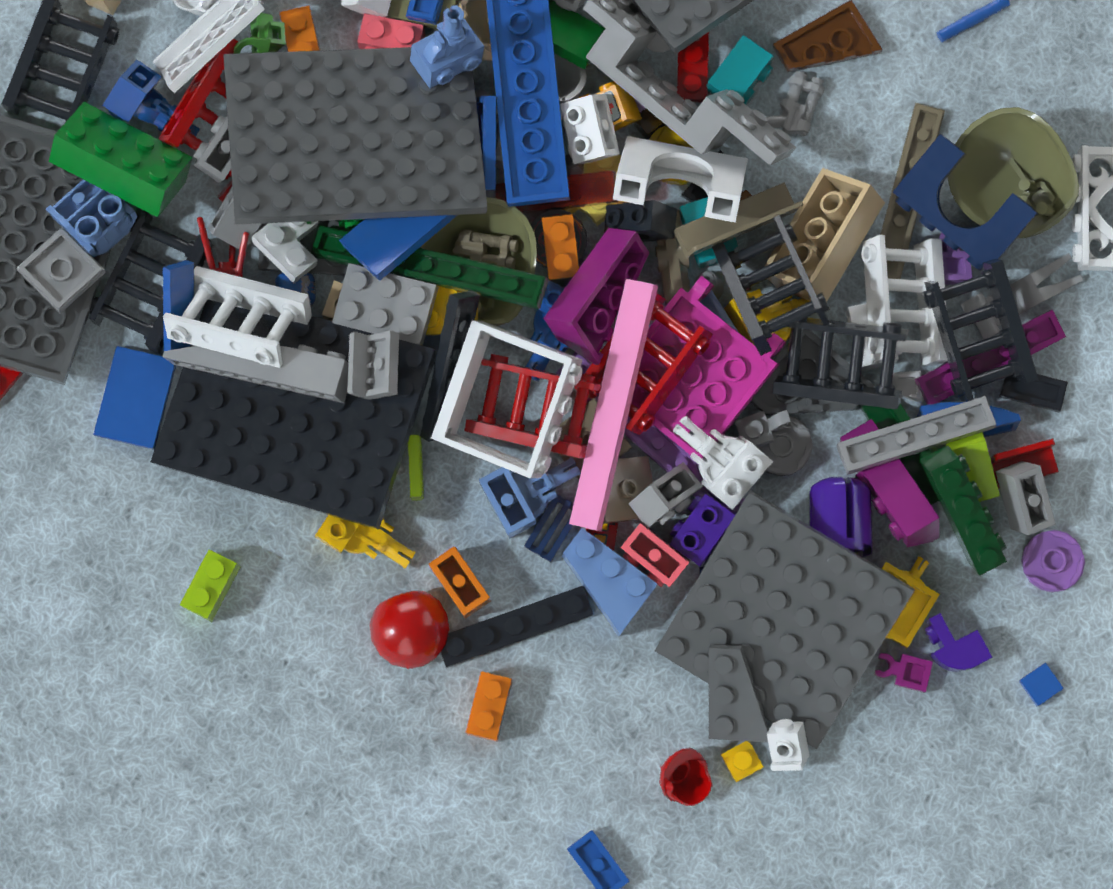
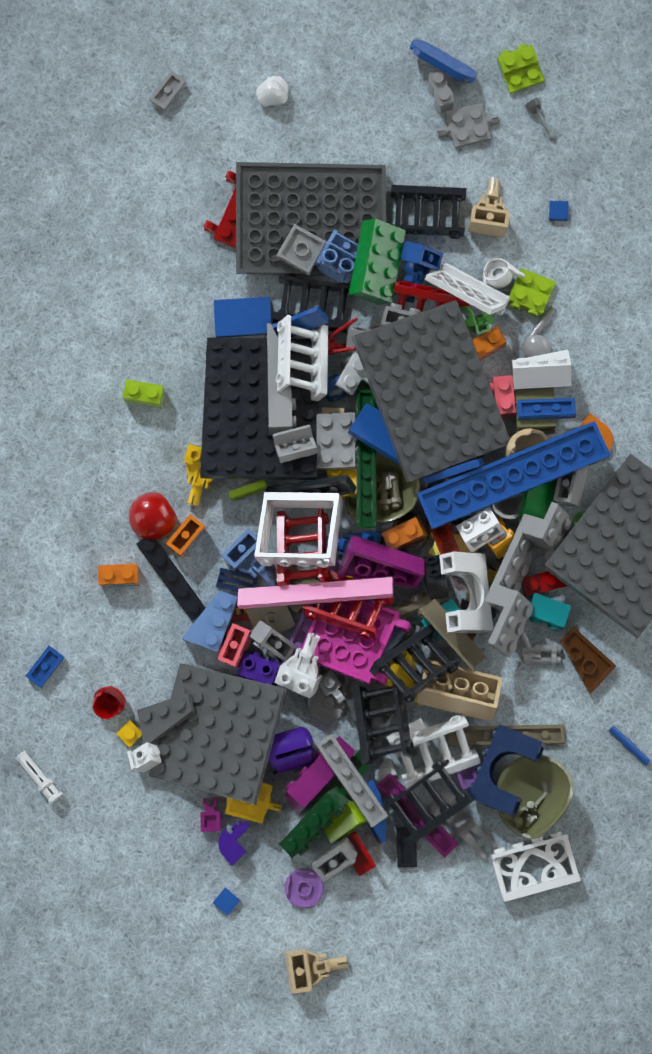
camera: 75 degrees right, 0 degrees up
medium blue brick [410,6,484,88] -> none

